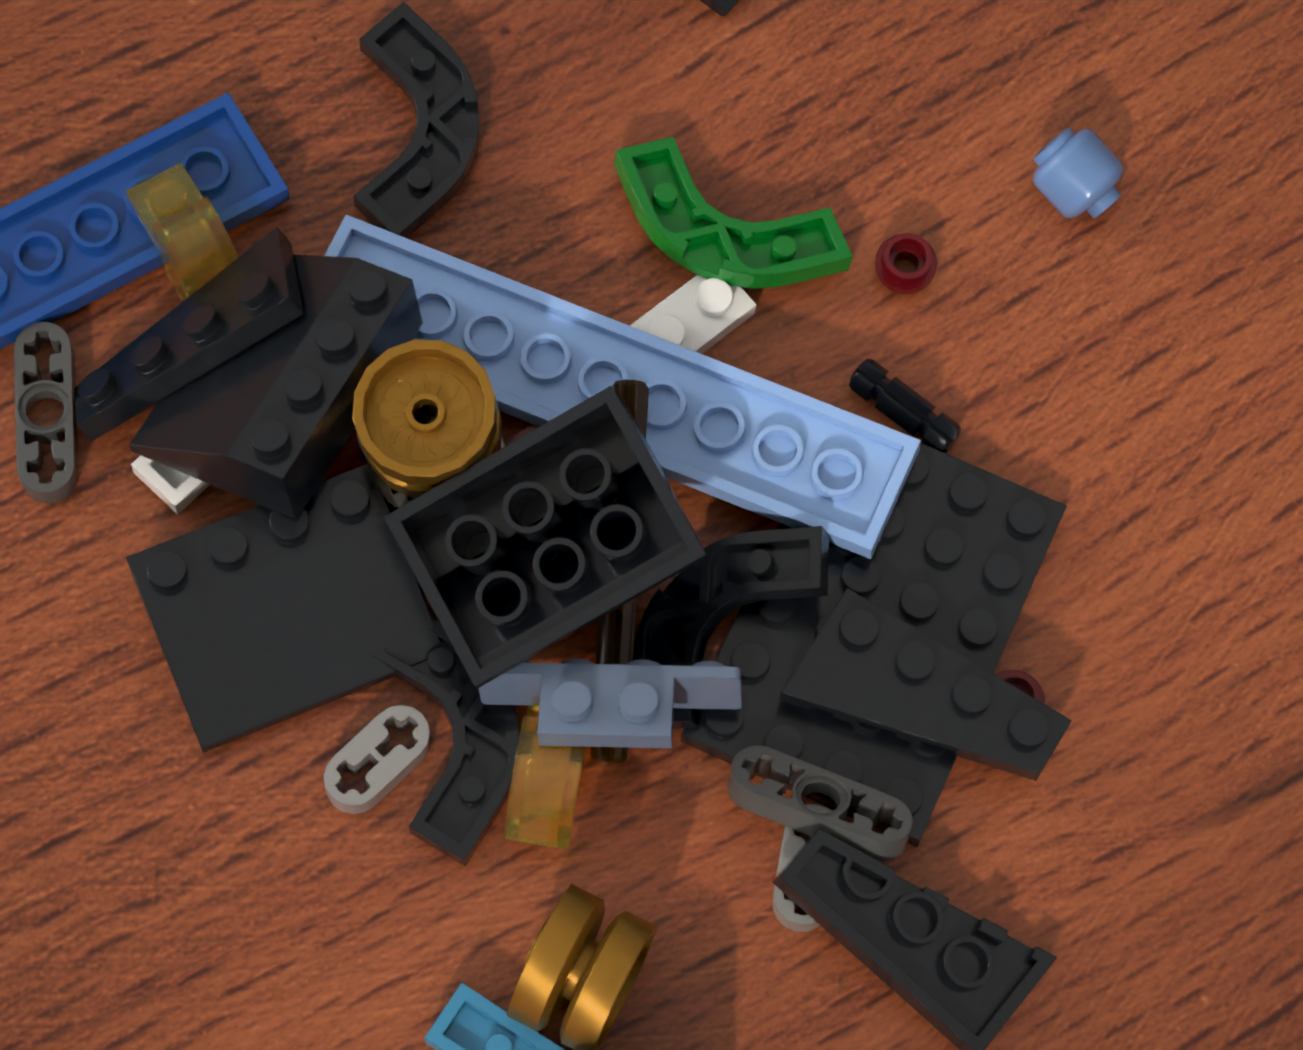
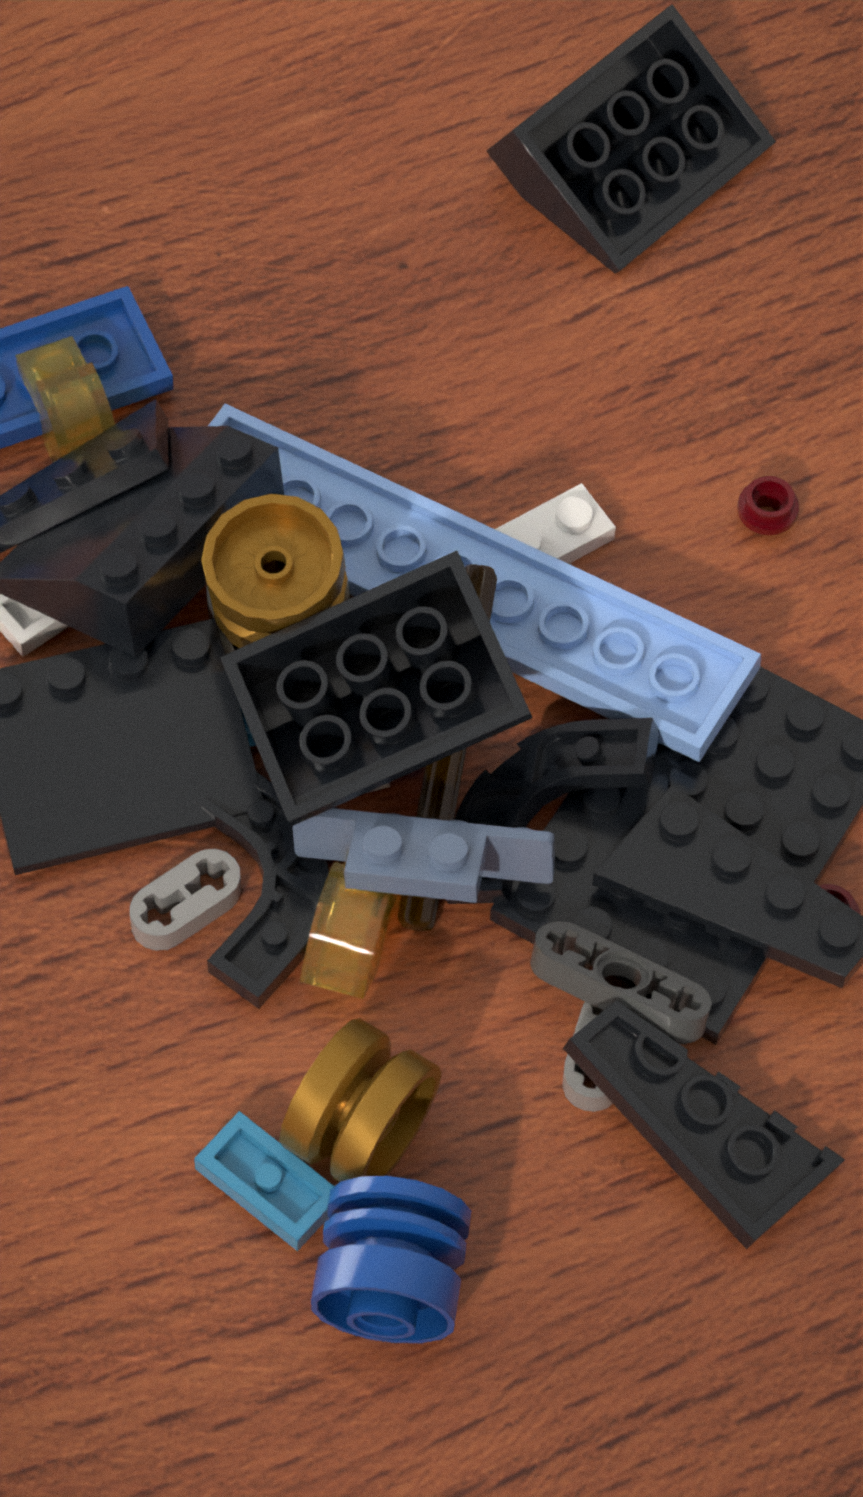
camera: 10 degrees right, 10 degrees down
black plate [353,2,479,238] -> none
green plate [613,137,853,289] -> none
black axle [849,359,961,453] -> none

